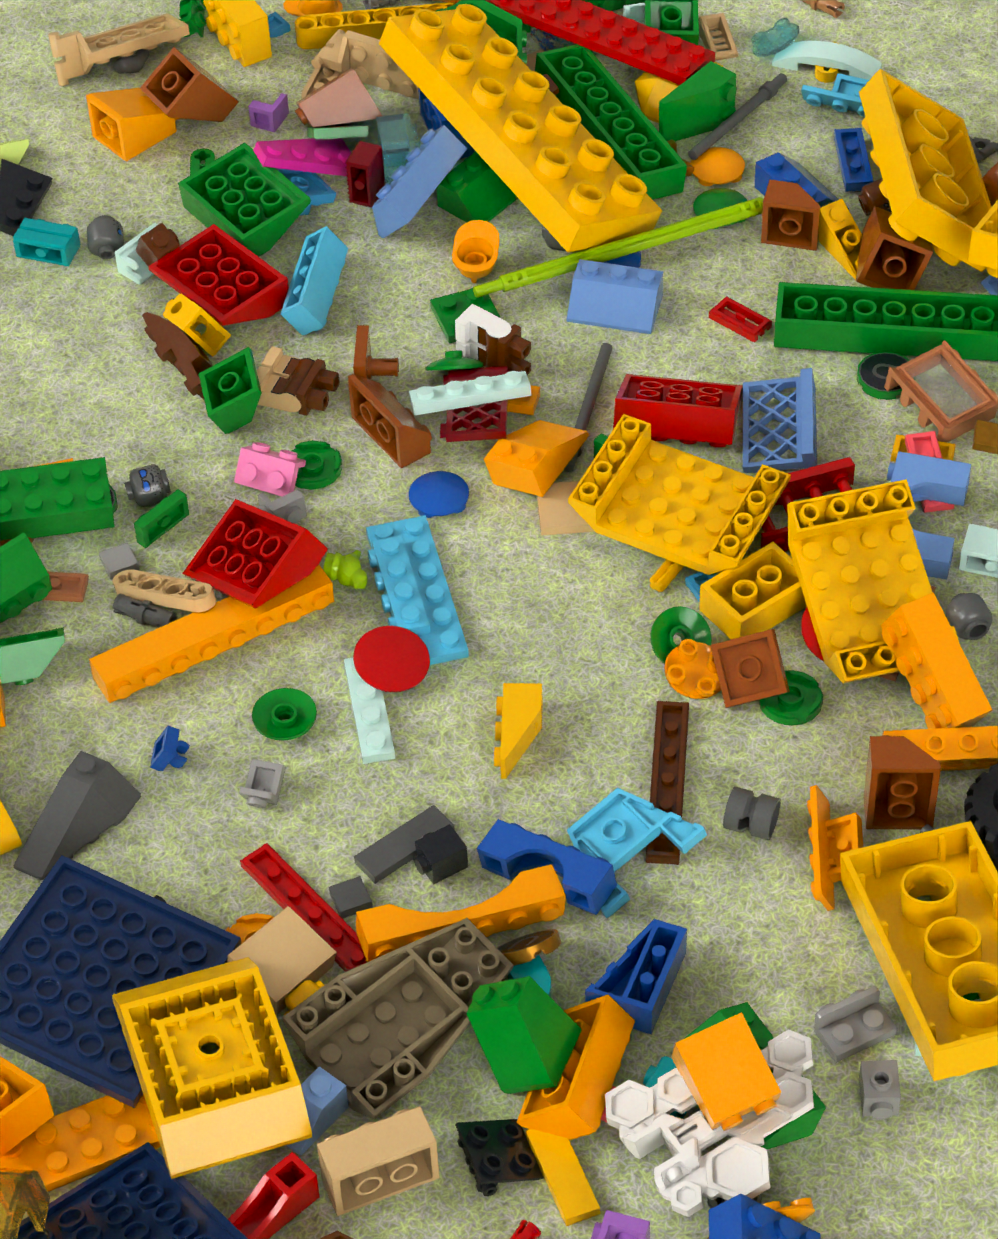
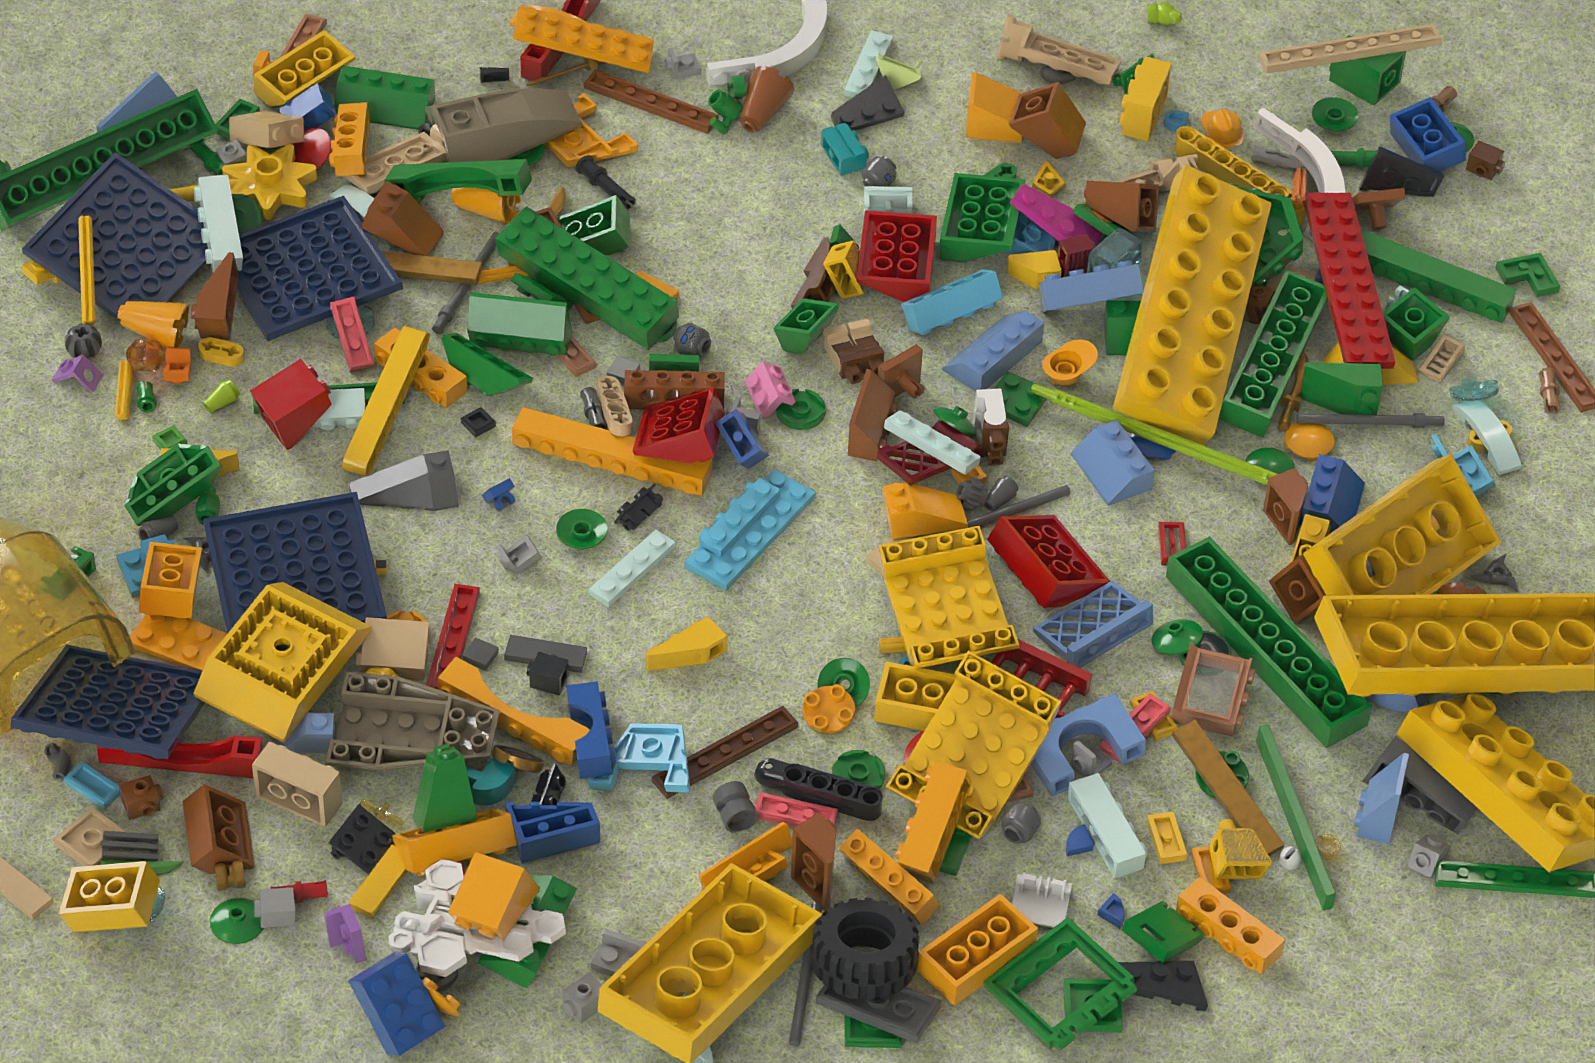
camera: 45 degrees right, 0 degrees up
reddish brown brick [136,223,180,266] -> none
medium lavender panel [248,93,289,133] -> none
lime animal [323,550,368,589] -> none
red shield [353,626,430,692] -> none
blue dish [409,471,469,518] -> none
dark orange tile [710,629,790,708] -> none
none -> clear yellow piece [359,799,404,826]
none -> black tile [461,407,496,438]
none -> black hinge [530,764,566,806]
none -> black hinge [614,483,663,531]
none -> dark orange brick [624,370,725,409]
none -> blue brick [715,409,769,469]
none -> black piece [754,758,883,821]
none -> coral tile [755,792,838,827]
none -> green tile [830,224,854,246]
none -> medium blue slope [942,311,1044,392]
none -> dark grey gear [957,477,988,511]
none -> dark grey cone [984,476,1019,512]
none -> yellow slope [1007,250,1061,289]
none -> yellow piece [1032,161,1065,197]
none -> light grey bracket [1071,741,1112,777]
none -> green dish [1151,619,1203,655]

